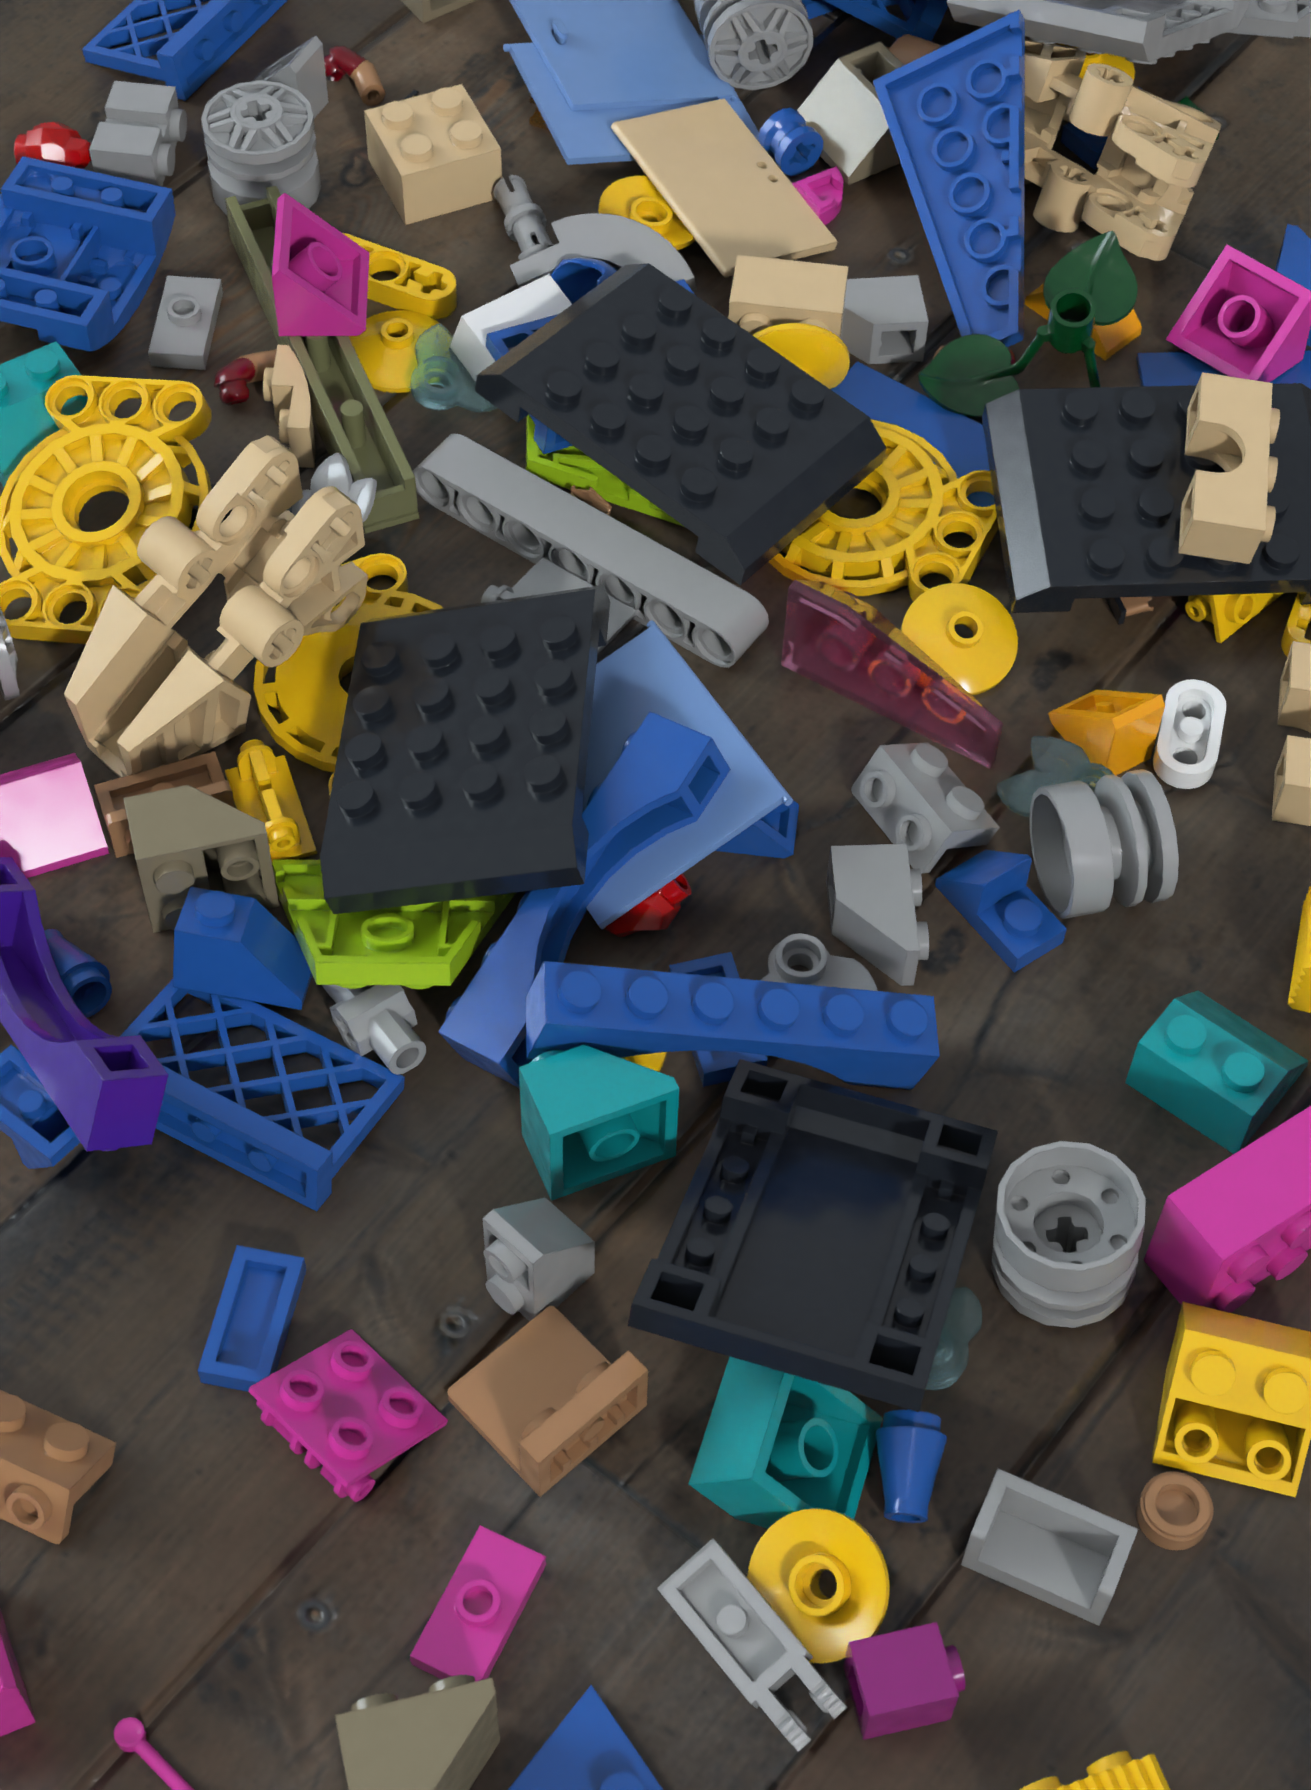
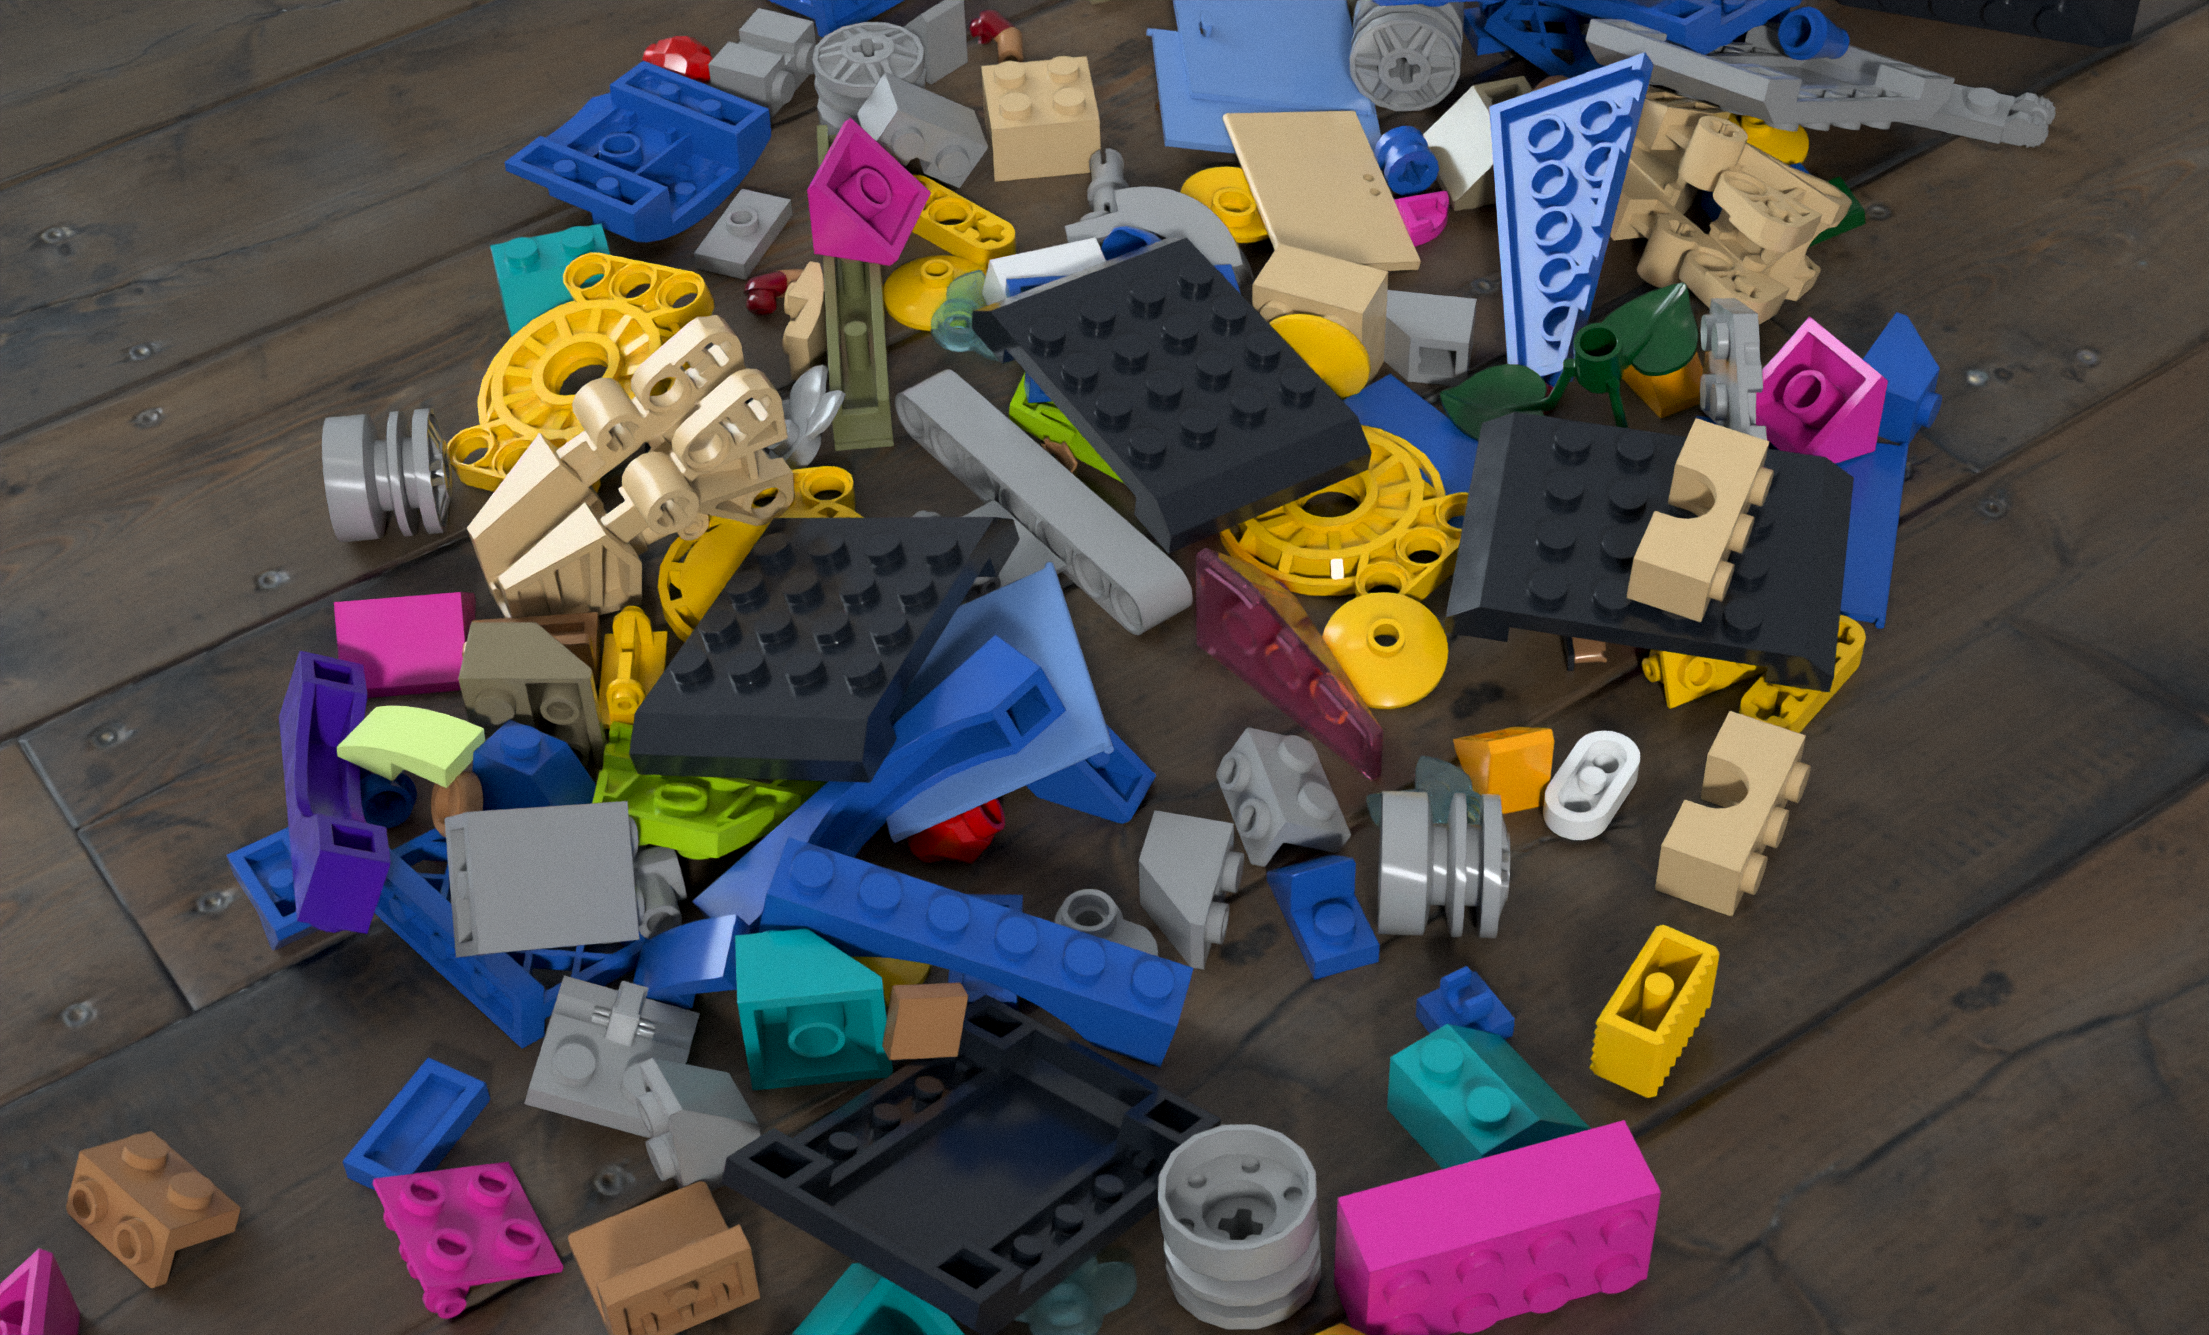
camera: 20 degrees right, 10 degrees down
none -> yellowish green slope [336,706,485,788]
none -> medium nougat tile [431,771,483,837]
none -> light grey panel [444,801,645,958]
none -> light grey hinge [525,976,700,1138]
none -> blue slope [633,914,751,1009]
none -> light grey brick [857,72,988,188]
none -> medium nougat tile [882,982,968,1060]
none -> blue tile [1416,966,1515,1040]
none -> light grey wing [1700,298,1767,440]

